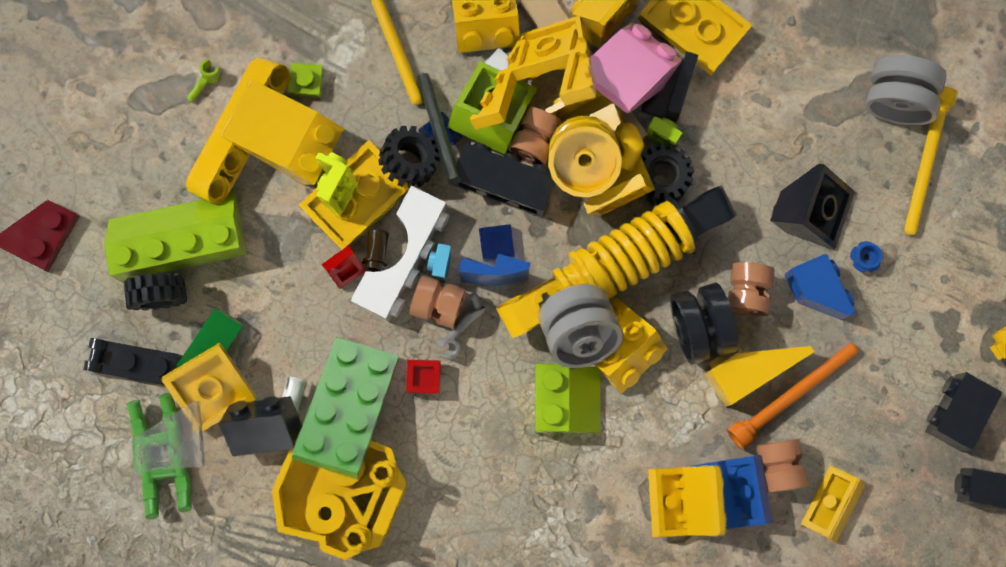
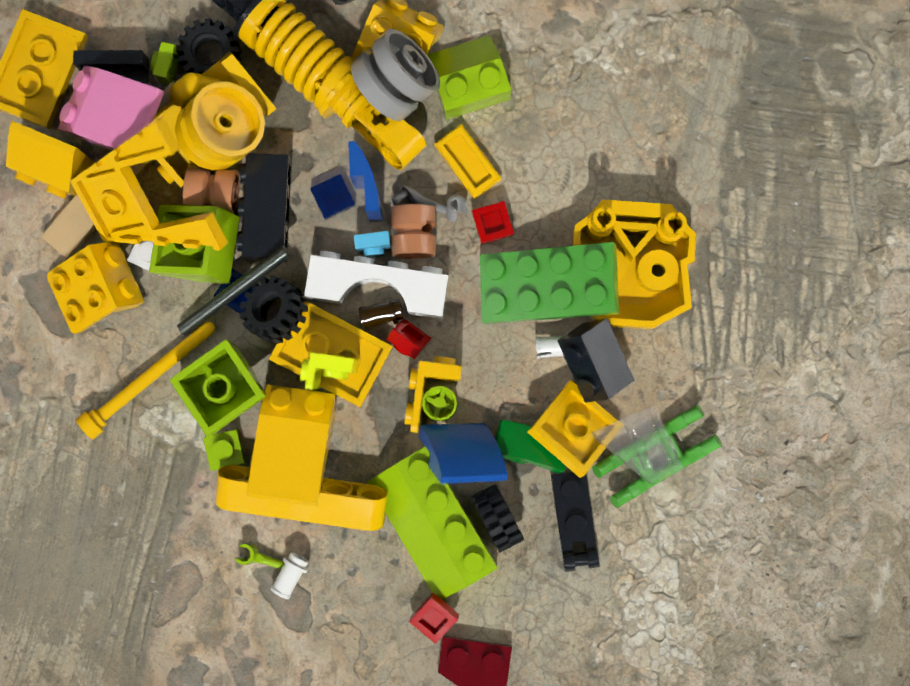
camera: 105 degrees left, 5 degrees up
none -> lime slope [169,339,267,438]
none -> white pin [270,552,309,599]
none -> yellow bracket [405,356,462,433]
none -> plate [409,593,459,644]
none -> blue slope [419,423,508,484]
none -> lime wheel [422,386,457,421]
none -> yellow tile [434,124,502,200]

